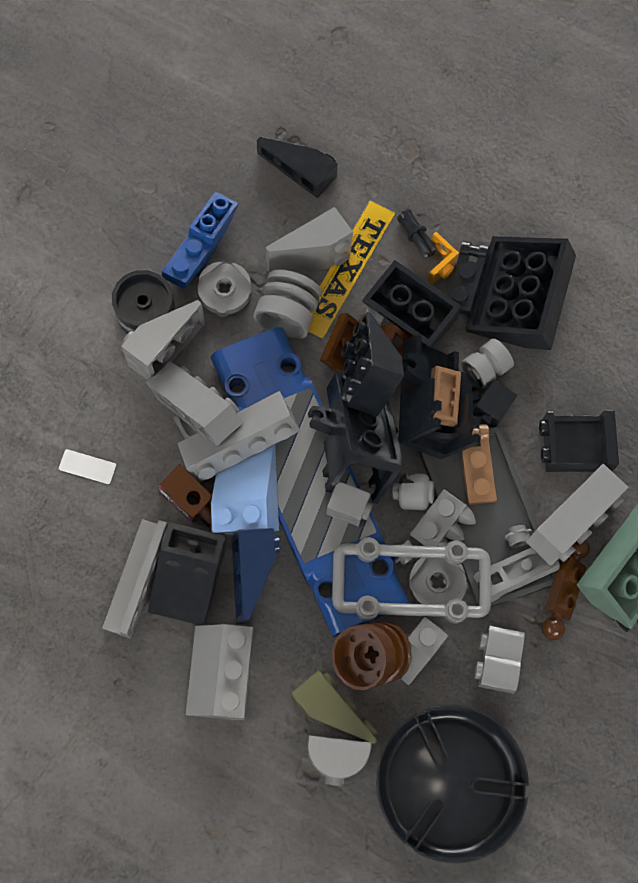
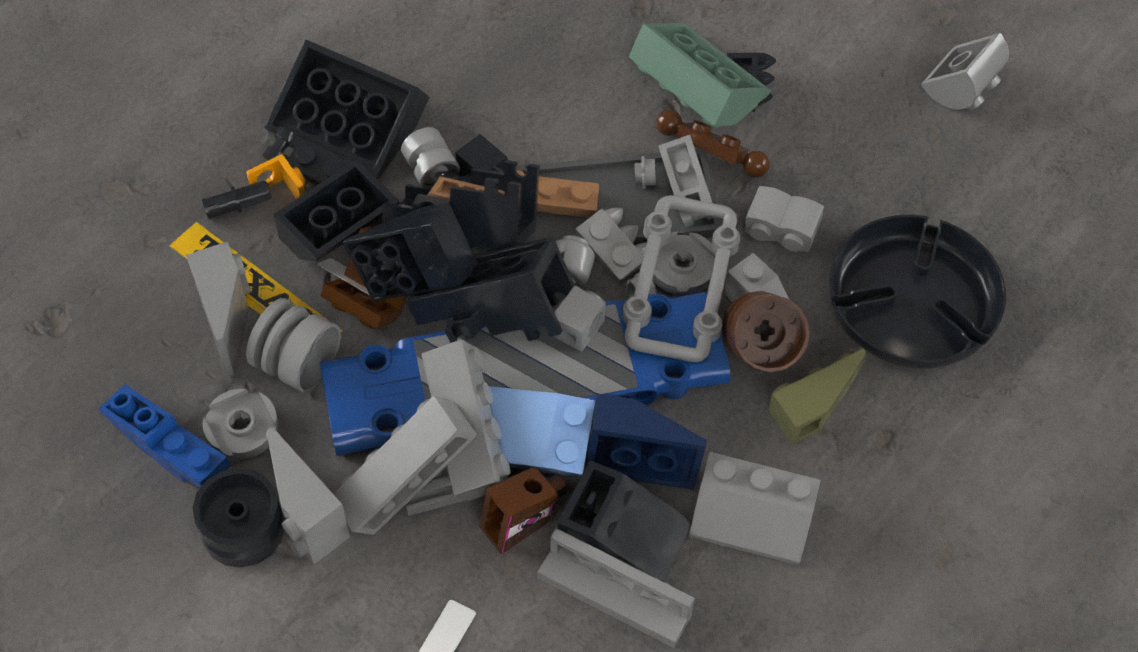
camera: 75 degrees left, 15 degrees down
black slope [257,137,338,198] -> none
light grey brick [307,736,371,786] -> none
light grey brick [525,464,628,566] -> none
black panel [539,410,619,472] -> none

